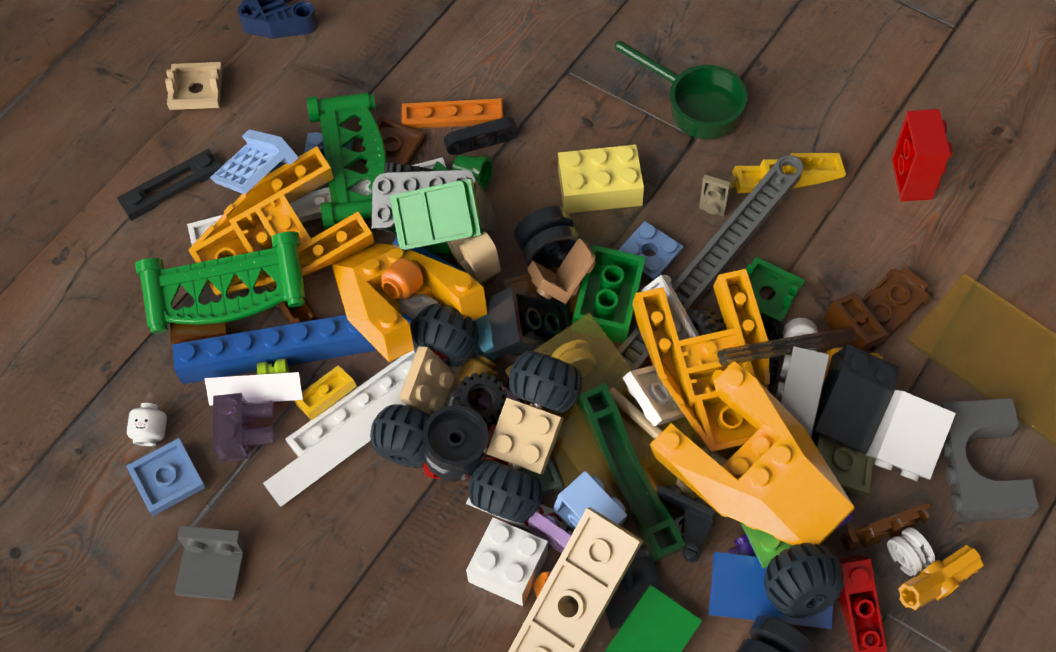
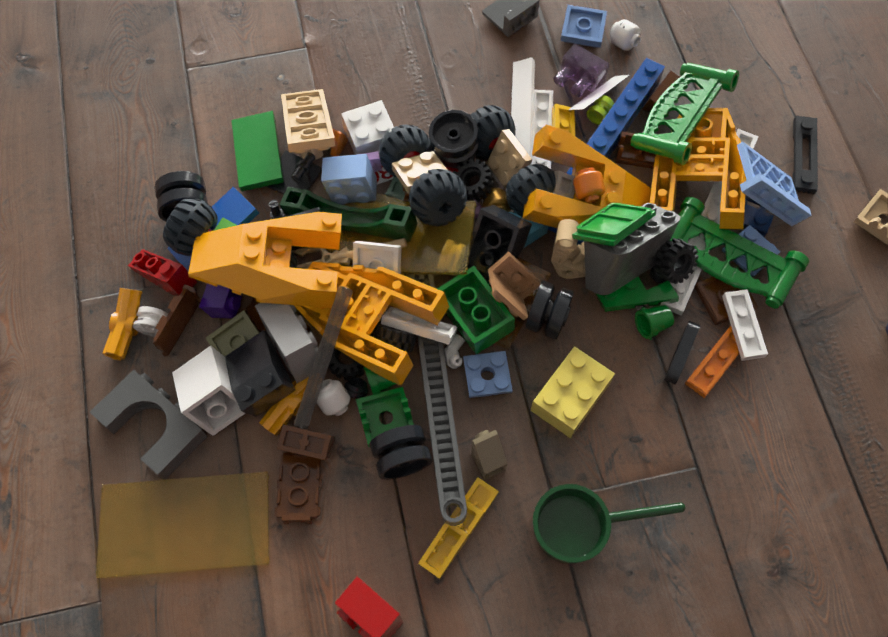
camera: 130 degrees right, 5 degrees up
none -> black wheel [369,425,433,480]
none -> white plate [722,289,768,361]

